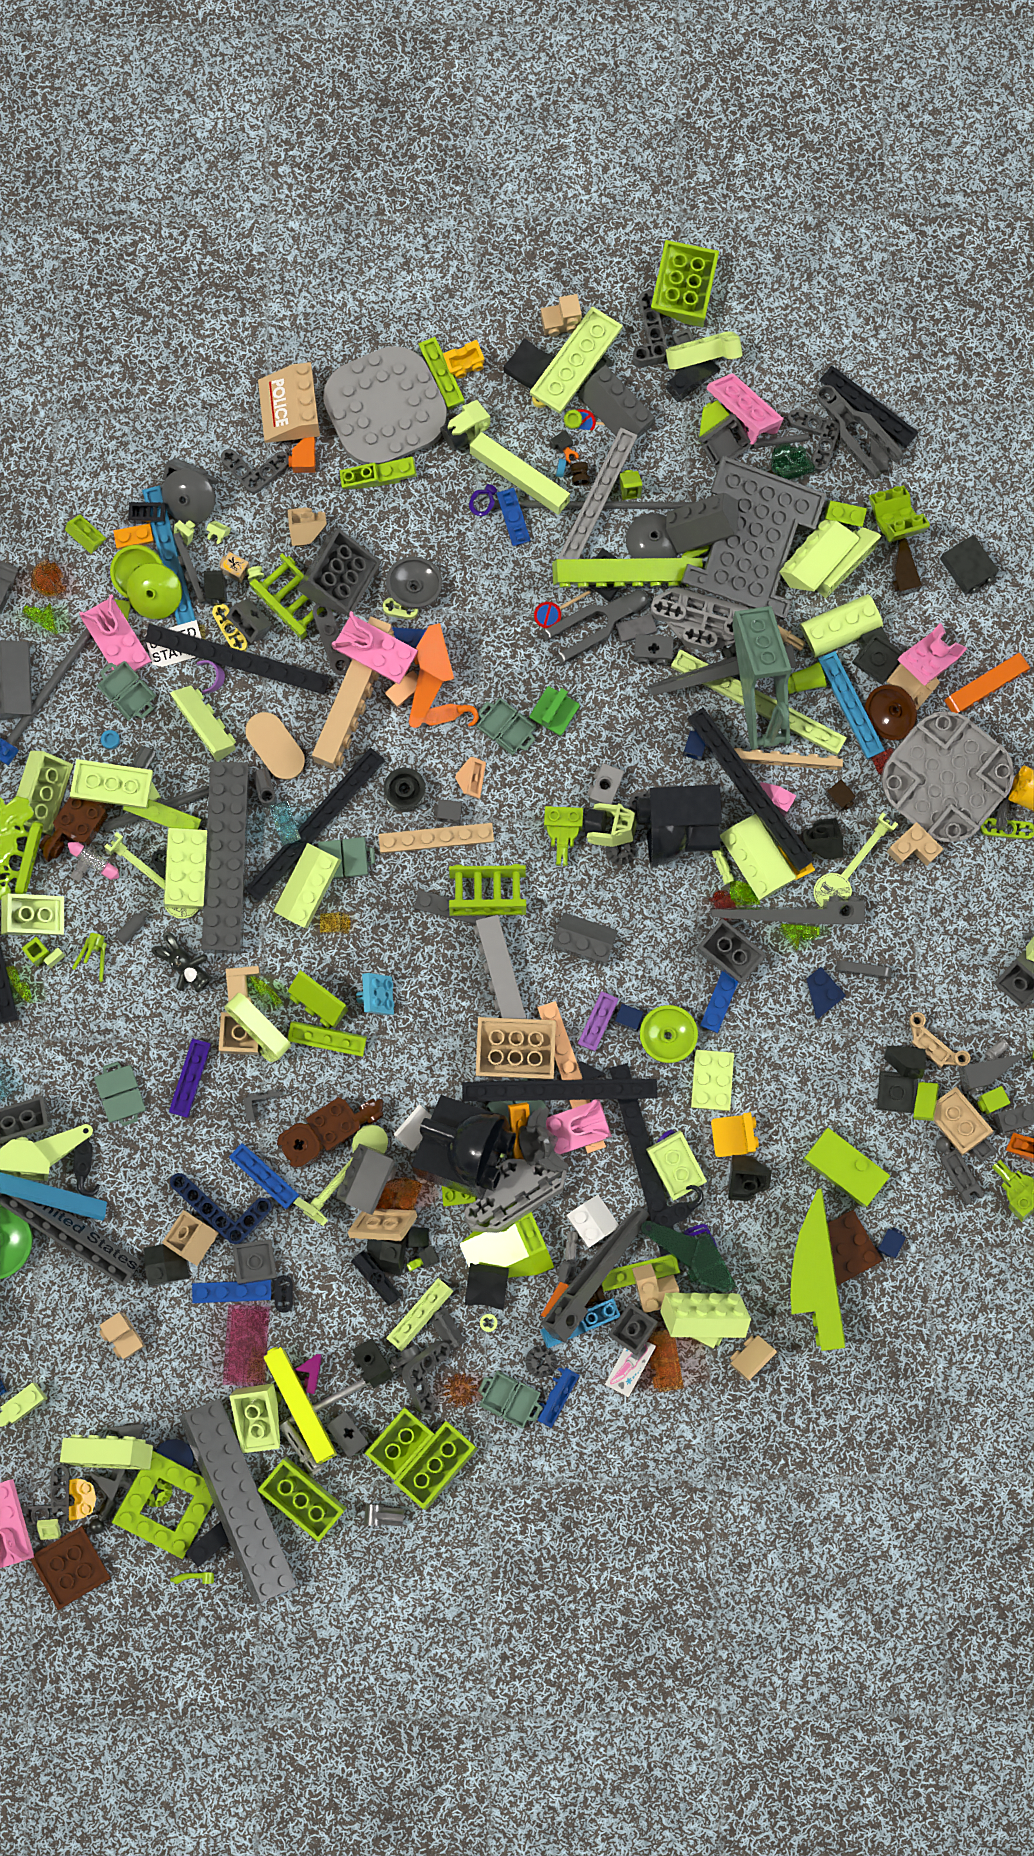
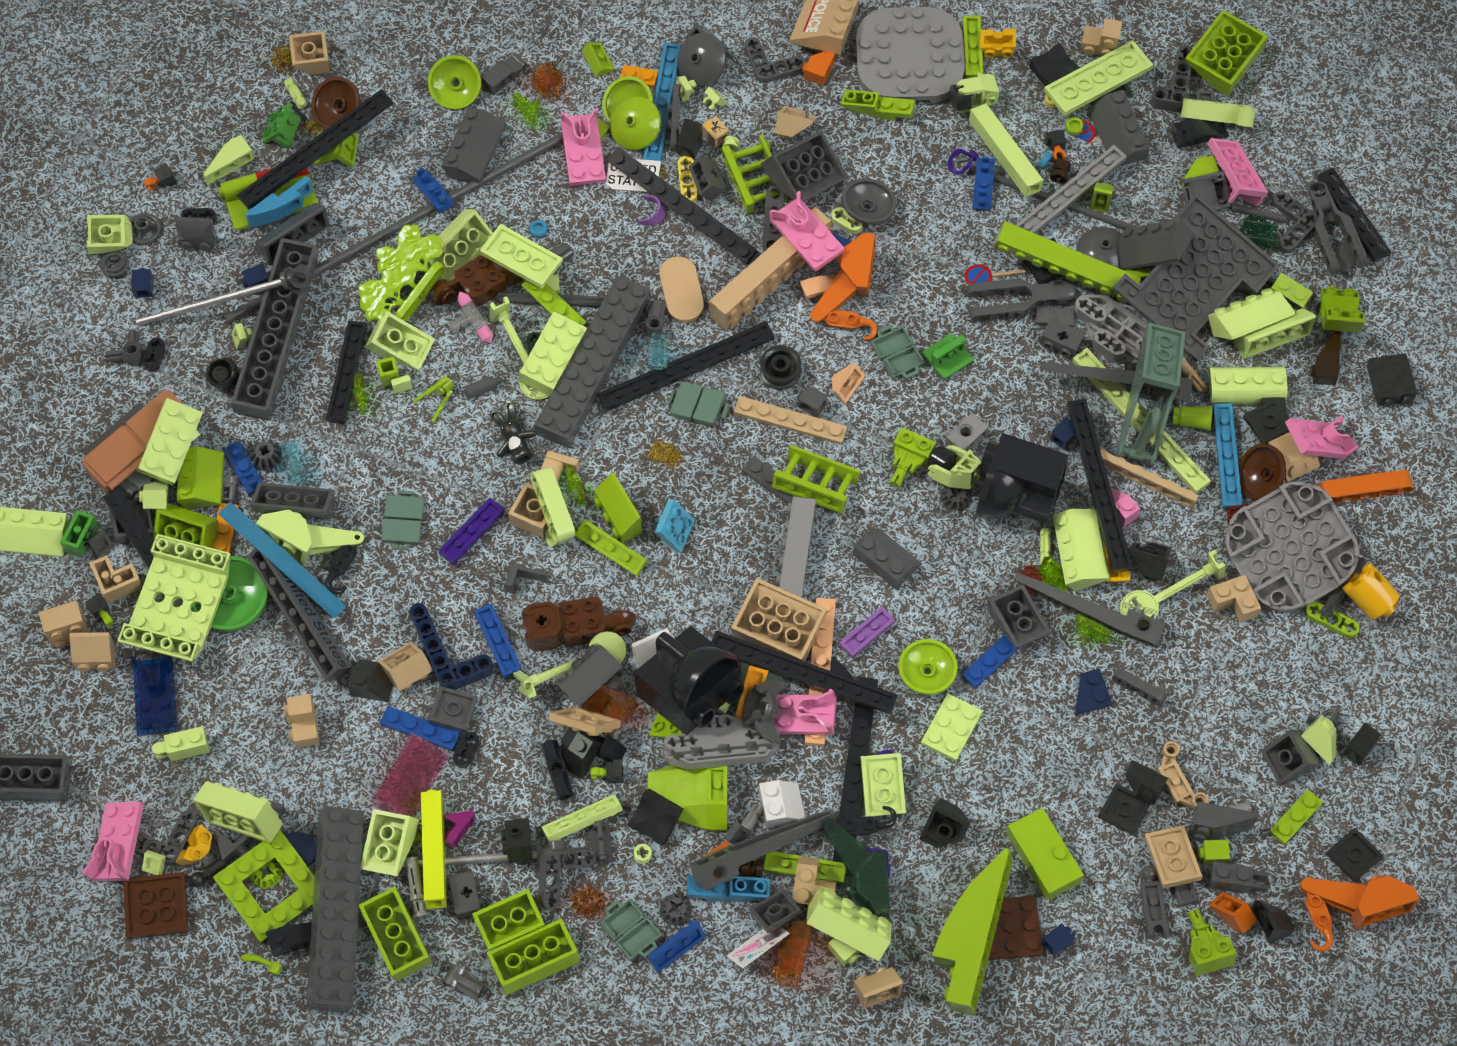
camera: 25 degrees right, 15 degrees down
sand green piece [96,661,156,721] -> none
black slope [128,502,166,523] -> none
yellowish green slope [170,686,236,762] -> none
yellowish green slope [274,843,342,928] -> none
dark blue brick [614,1004,644,1032] -> none
yellow bracket [711,1112,759,1157] -> none
dark brown brick [825,779,856,812] -> none
lime tile [913,1082,939,1121] -> none

